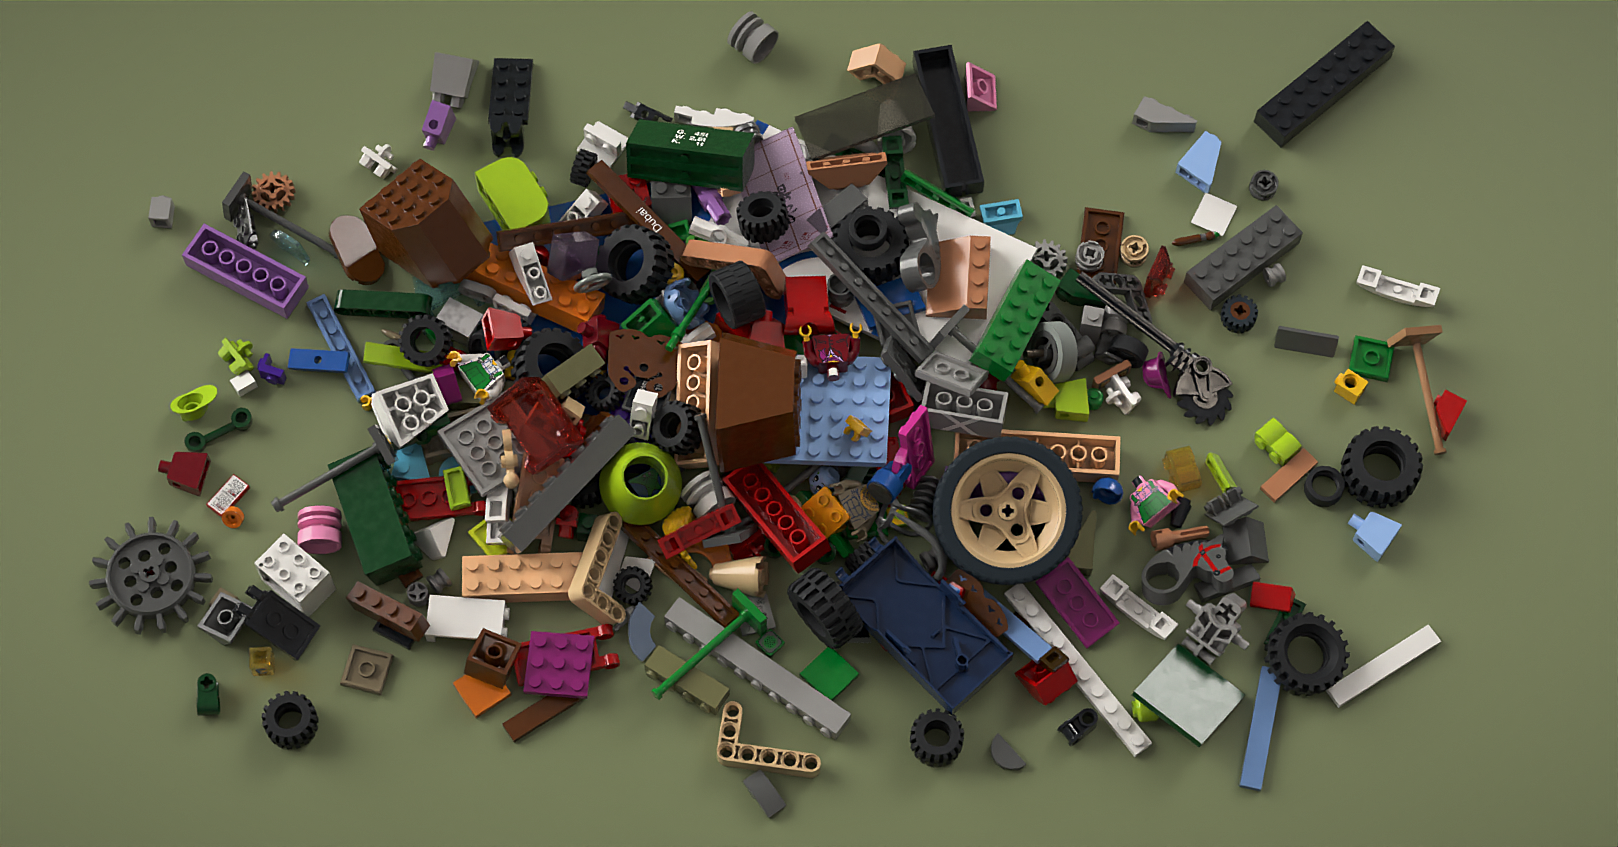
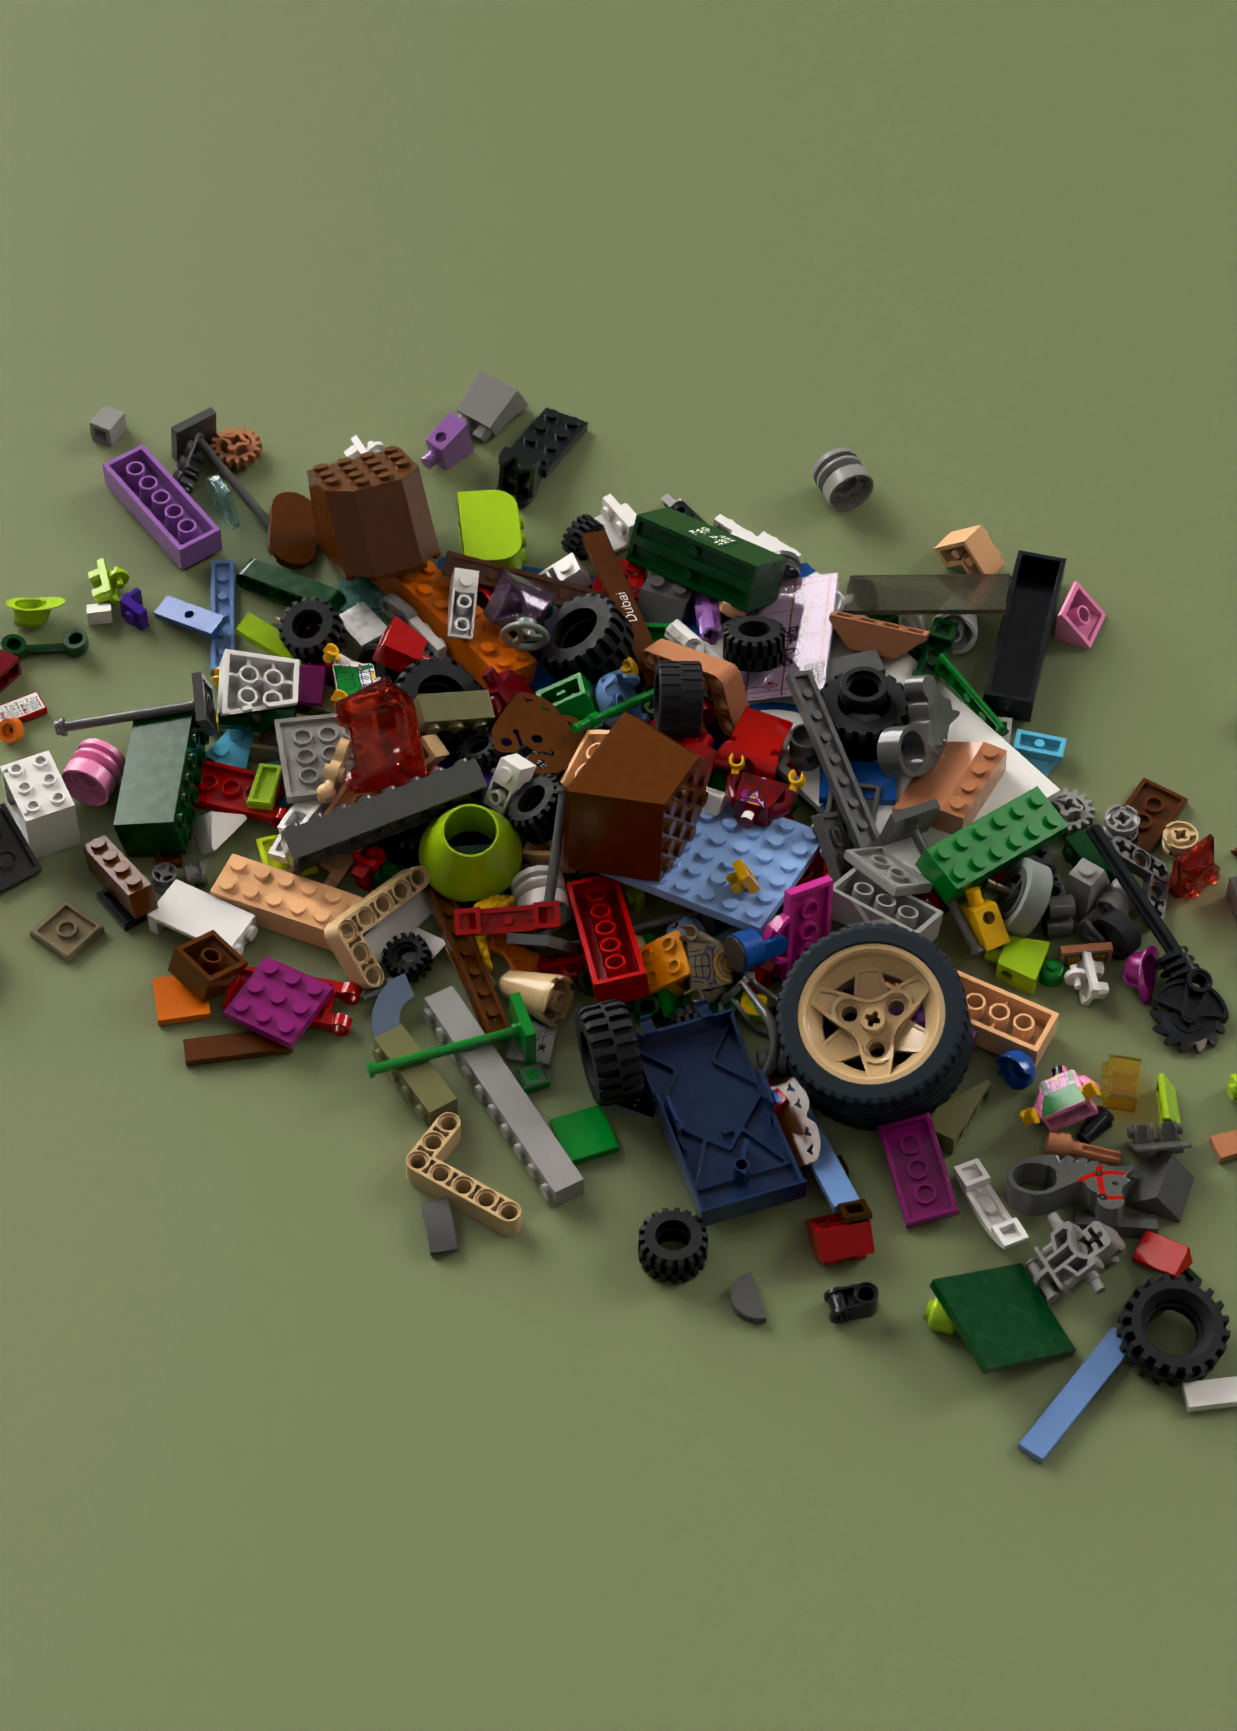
camera: 25 degrees right, 15 degrees down
white plate [1004,584,1152,757] -> none

